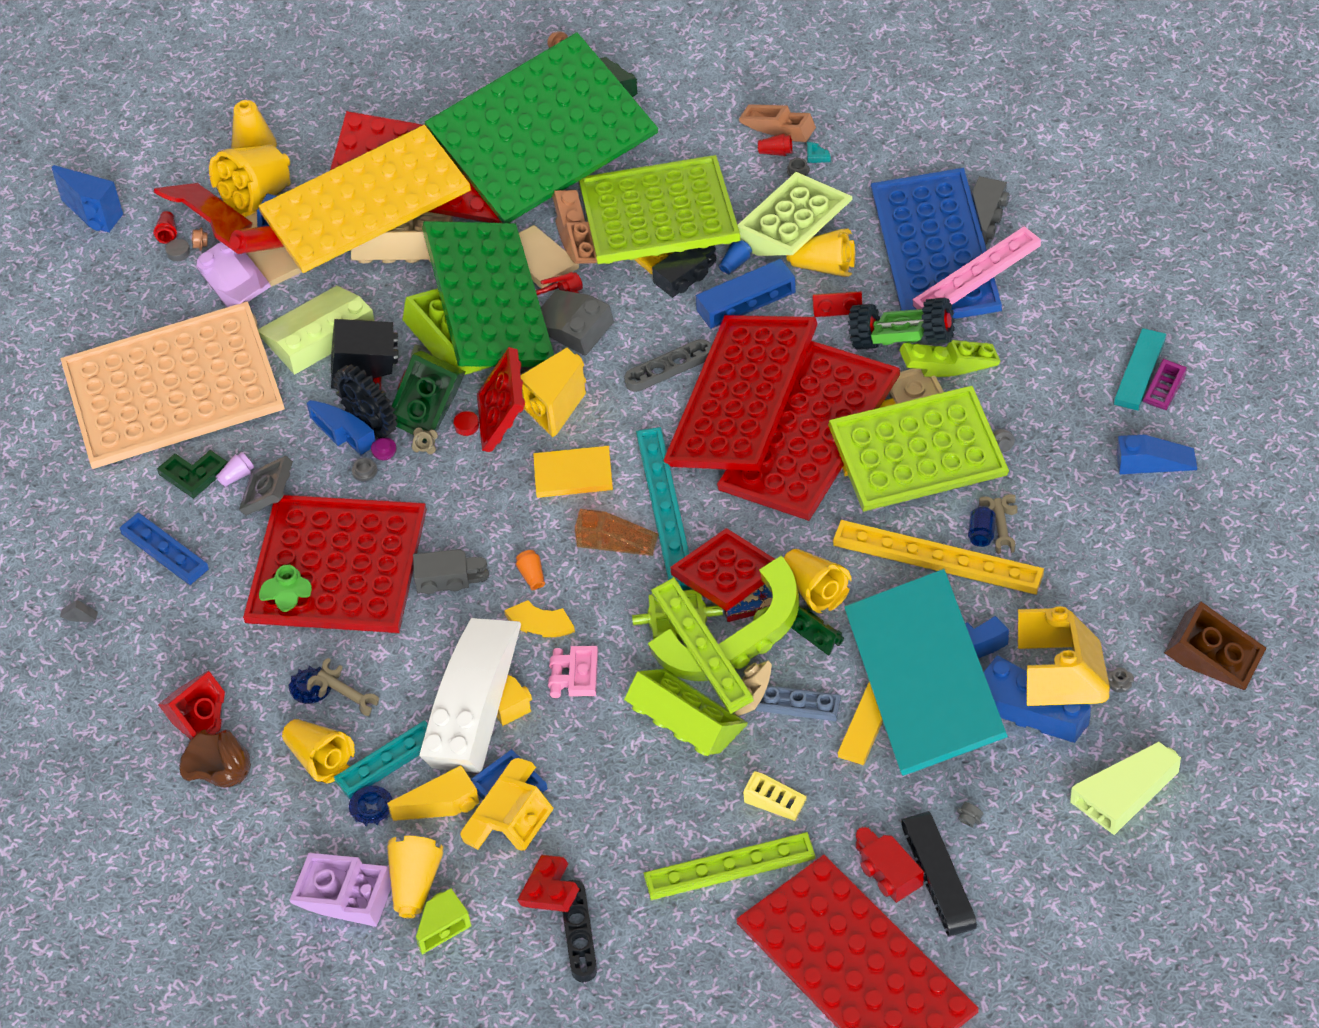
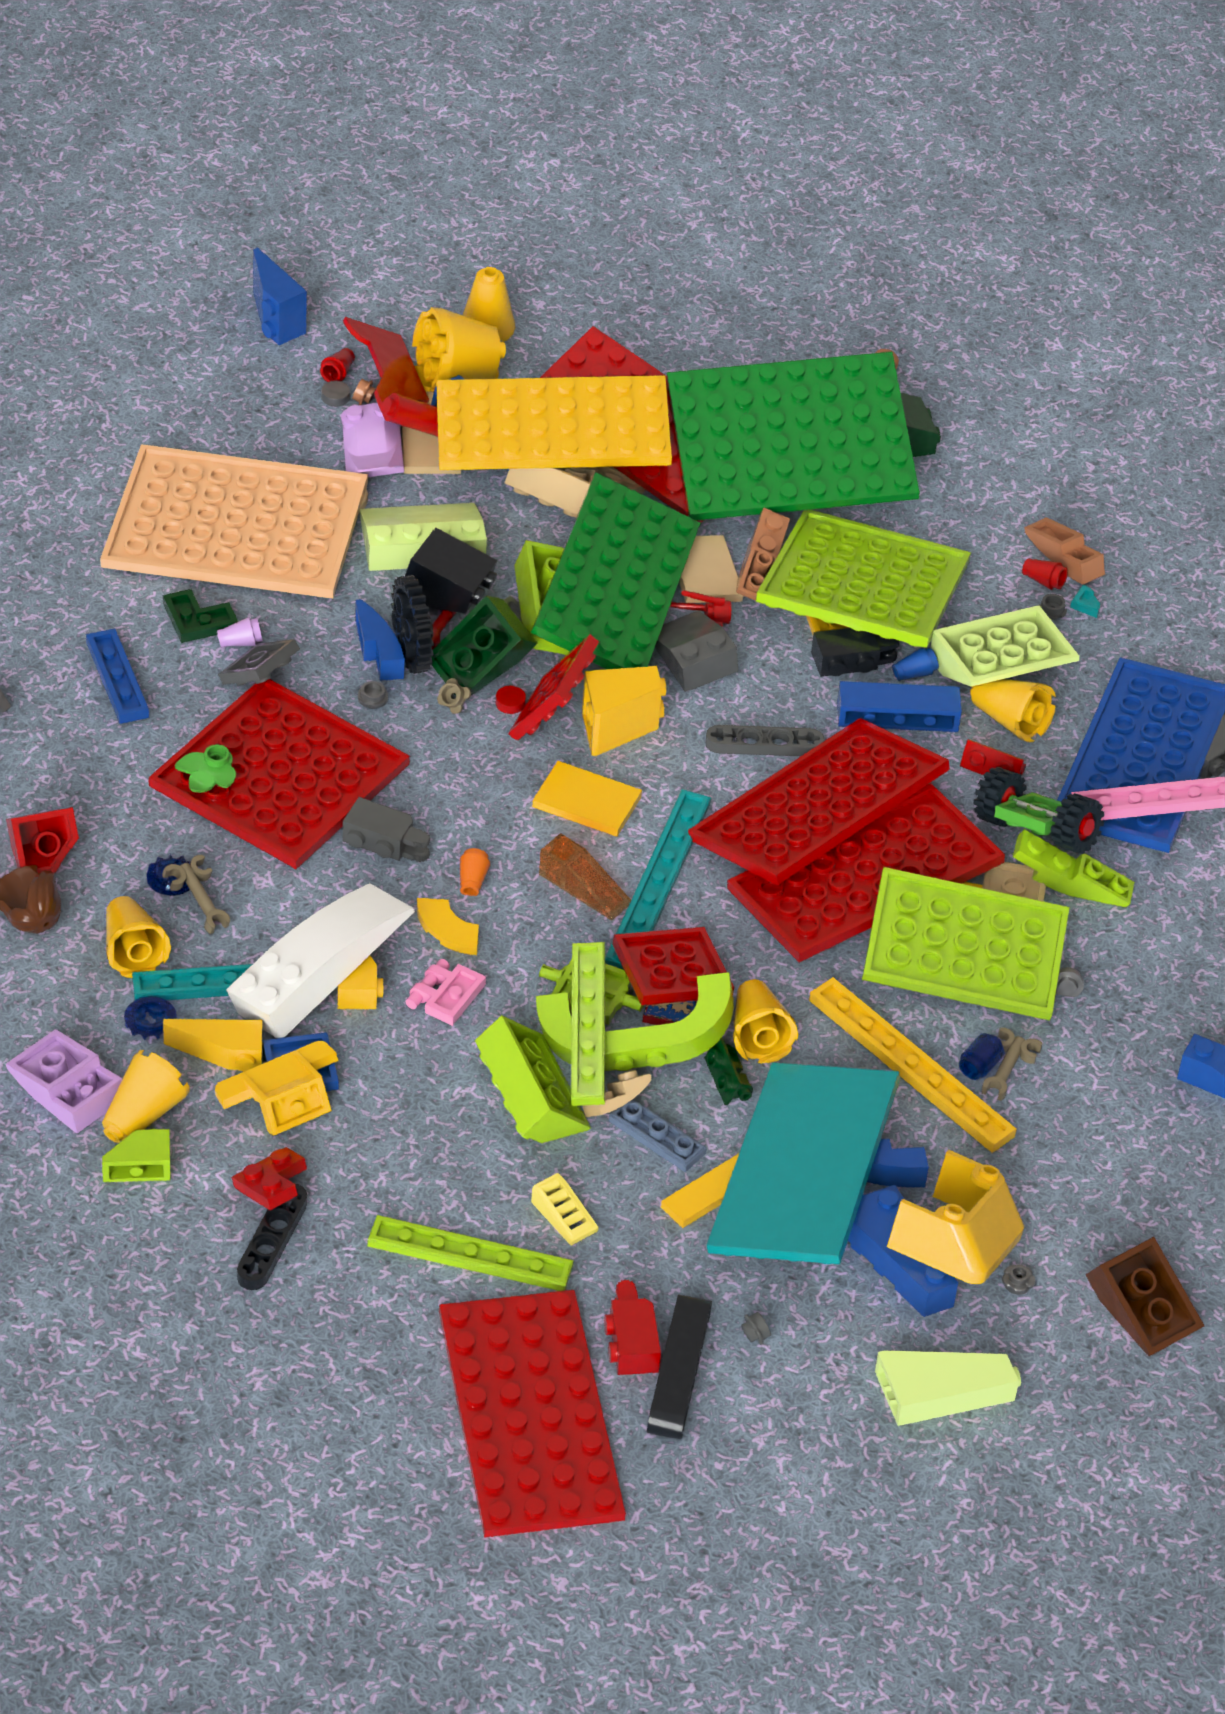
camera: 20 degrees right, 5 degrees down
magenta plate [371,438,397,460] -> none

